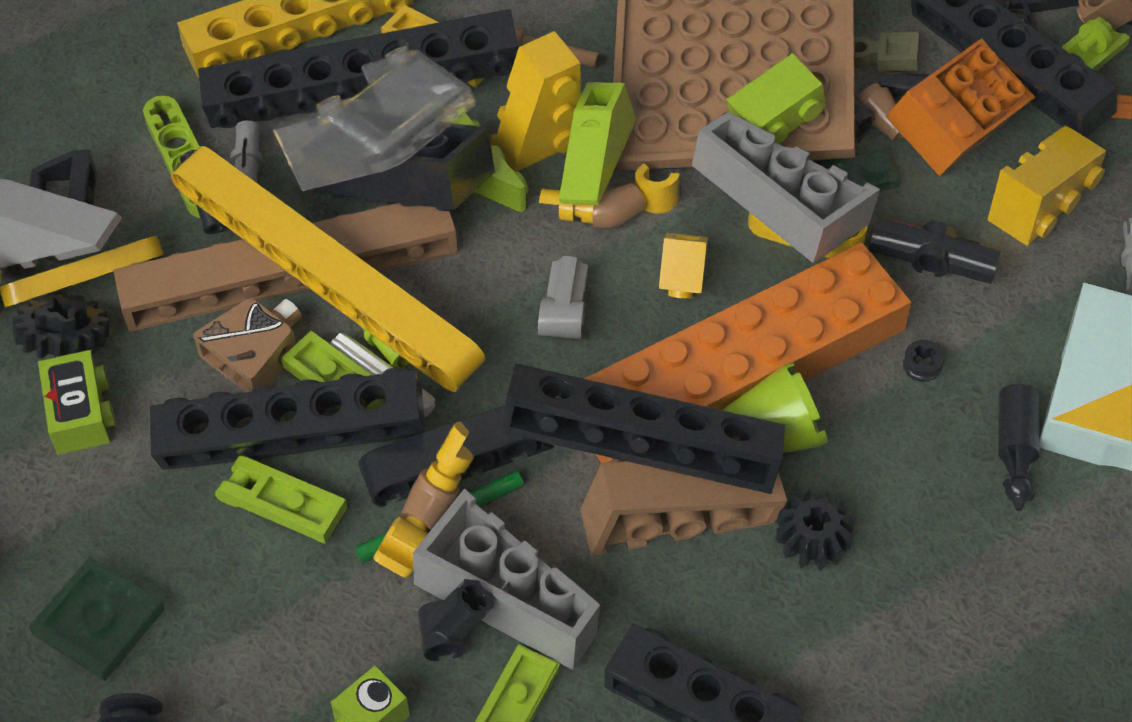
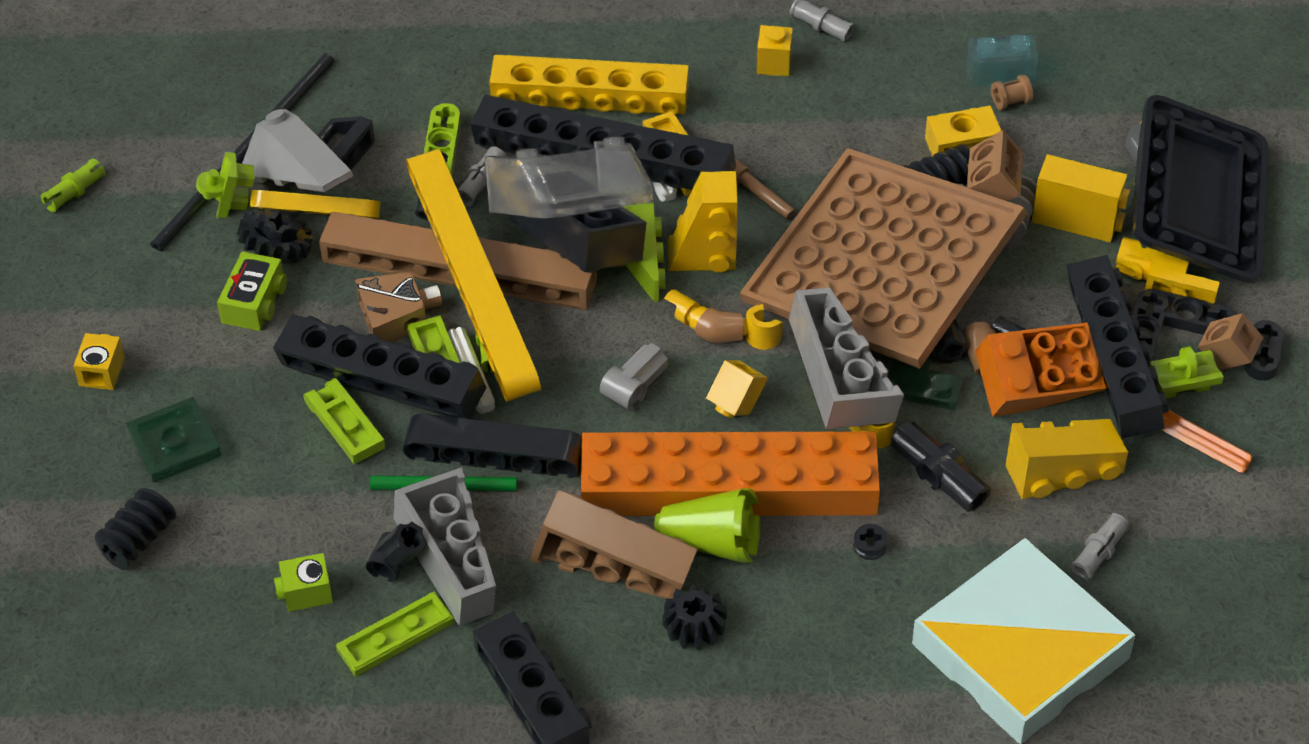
camera: 30 degrees right, 5 degrees down
yellow piece [373,422,473,578] -> none
black brick [499,363,785,494] -> none
lime slope [559,82,636,205] -> none
lime brick [726,53,826,144] -> none
olive plate [855,32,920,72] -> none
black wheel [998,384,1040,511] -> none

